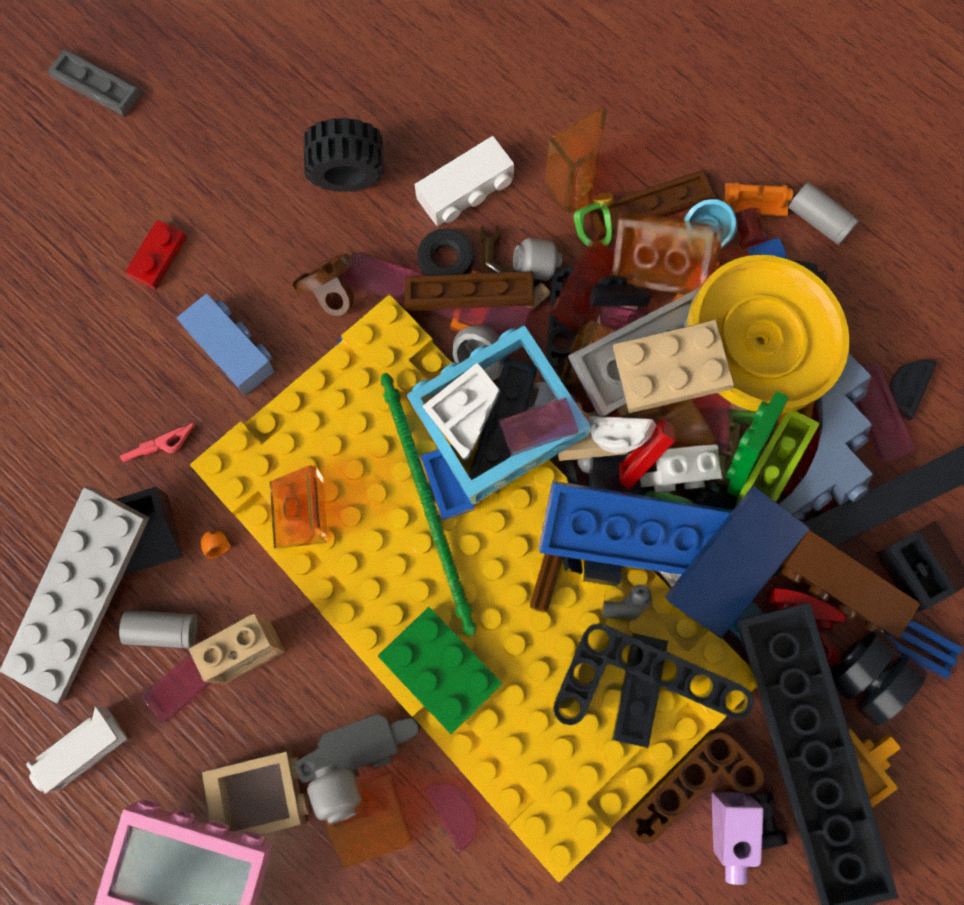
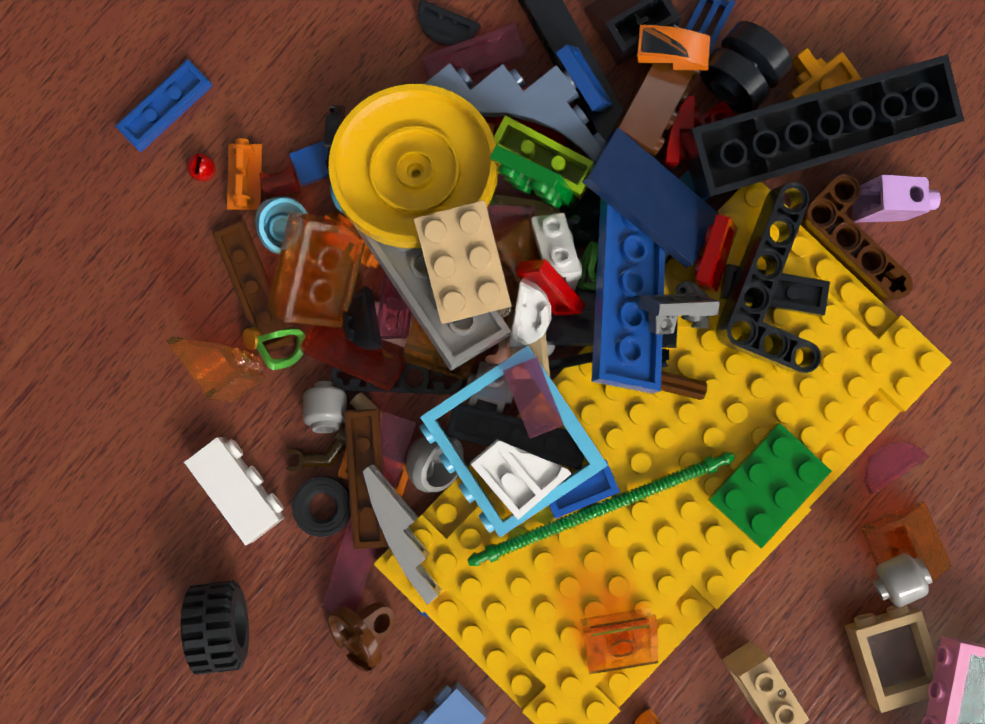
camera: 95 degrees left, 10 degrees up
dark grey hinge [295,714,419,783] -> none
black piece [752,793,789,849] -> none
light grey pin [788,182,860,246] -> none
none -> blue tile [115,59,213,152]
none -> red hinge [187,153,216,182]
none -> light grey slope [363,464,442,605]
none -> blue tile [556,45,613,112]
none -> slope [637,25,710,70]
none -> dark grey hinge [639,293,720,335]
none -> red plate [694,214,738,292]

